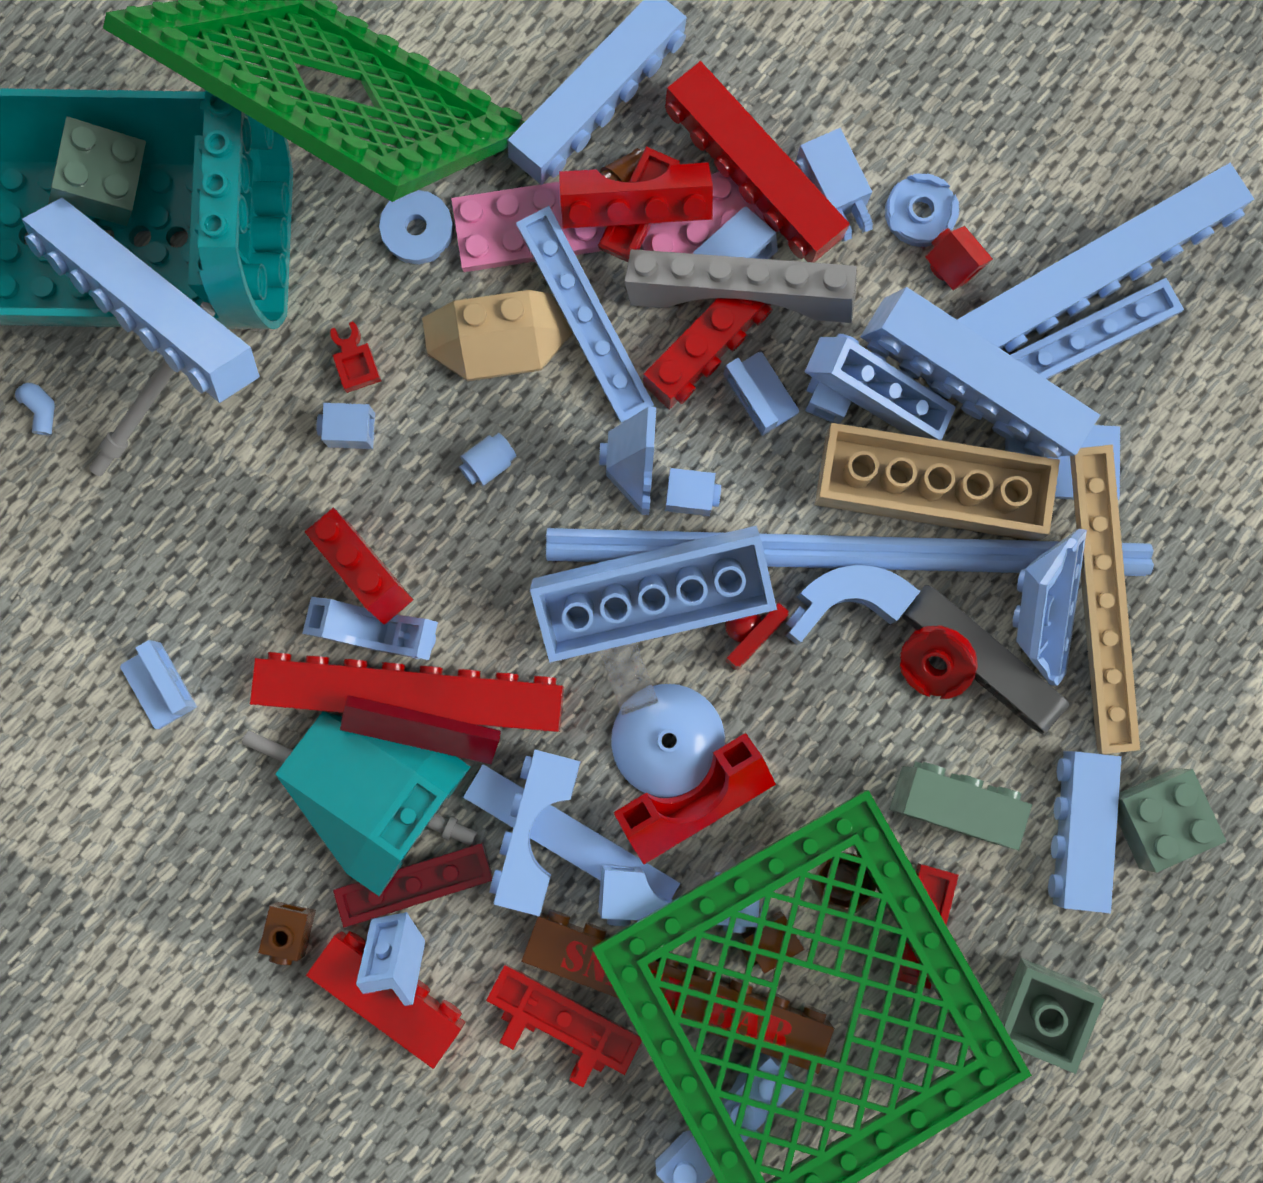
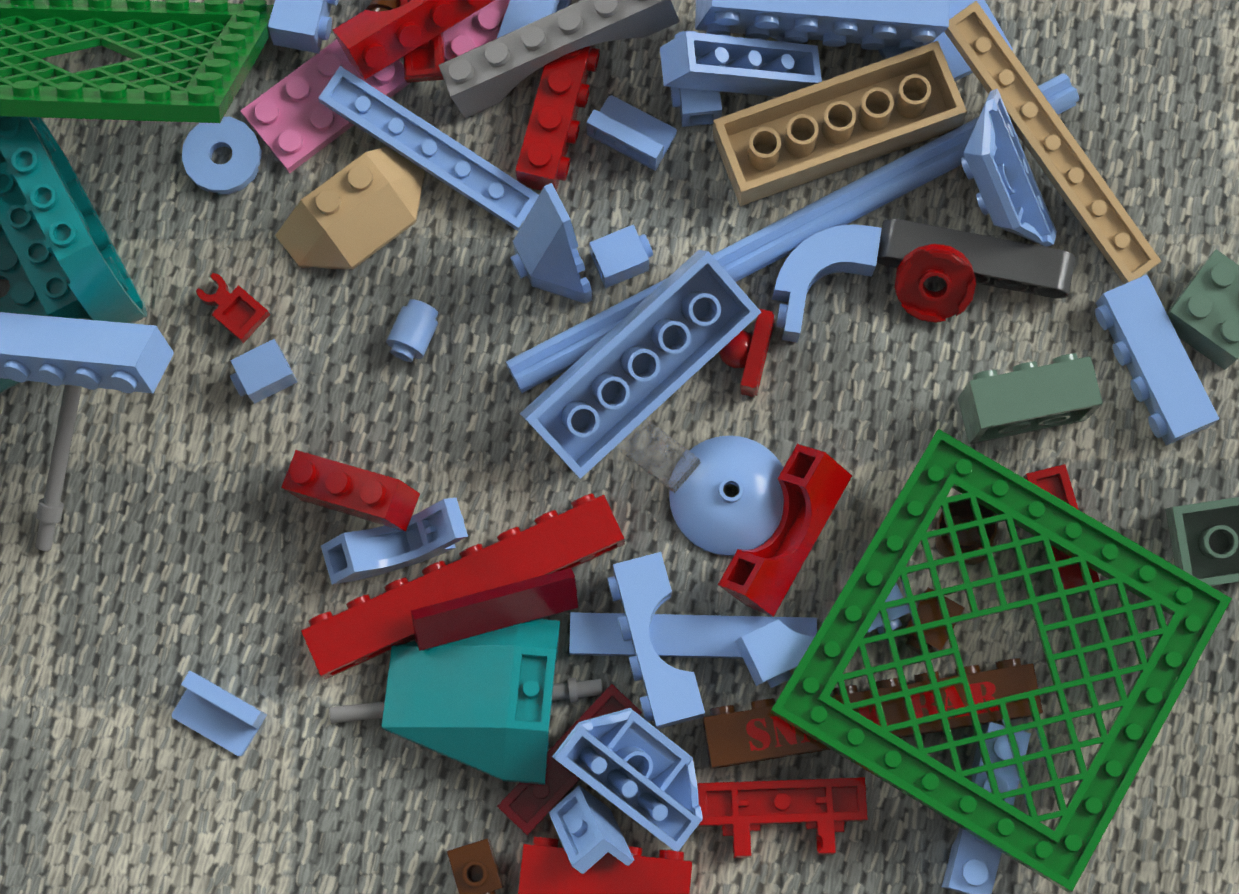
camera: 25 degrees left, 5 degrees down
none -> light blue wedge [552,708,703,851]

